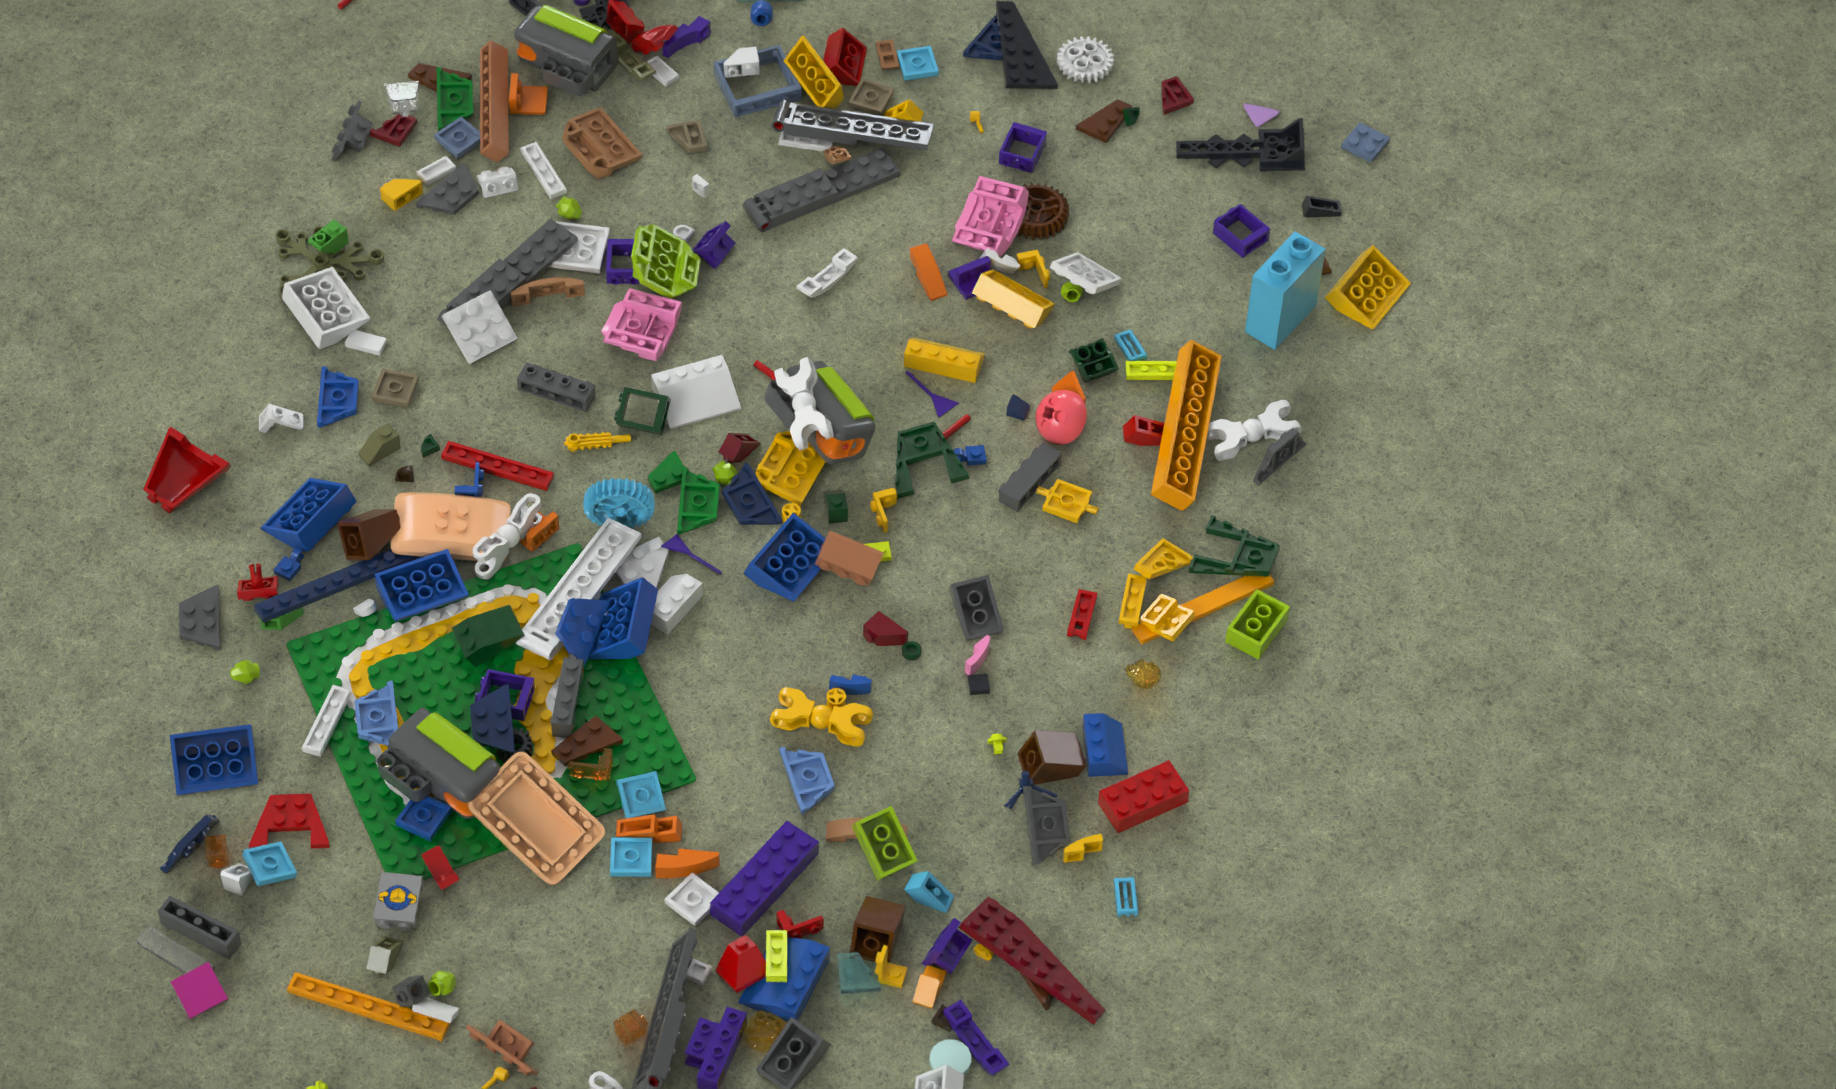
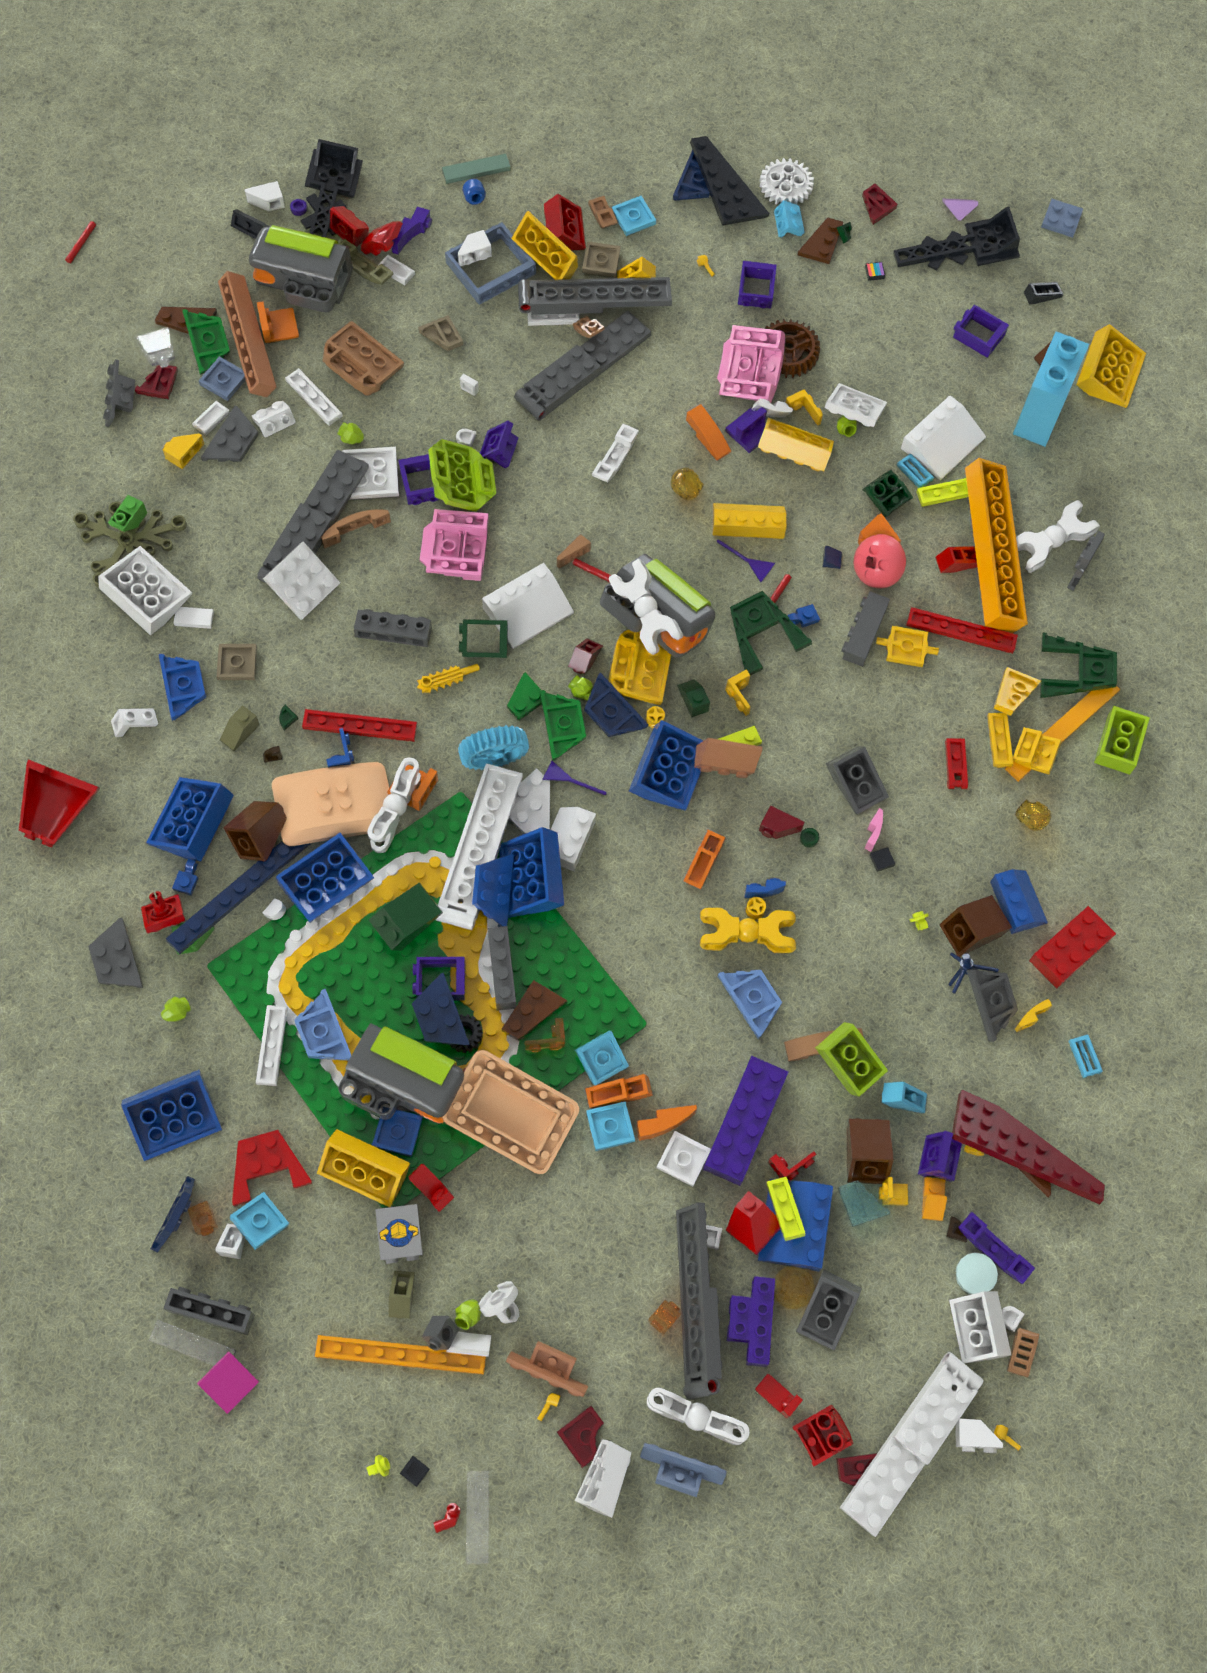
camera: 15 degrees left, 15 degrees up
none -> yellow slope [317,1129,410,1207]
none -> white tile [479,1281,519,1324]
none -> medium nougat slope [557,534,591,569]
none -> clear yellow hair [670,467,704,500]
none -> orange slope [684,830,726,889]
none -> medium azure bracket [774,200,805,238]
none -> tile [865,262,885,281]
none -> white slope [901,396,986,481]
none -> red plate [906,607,1018,654]

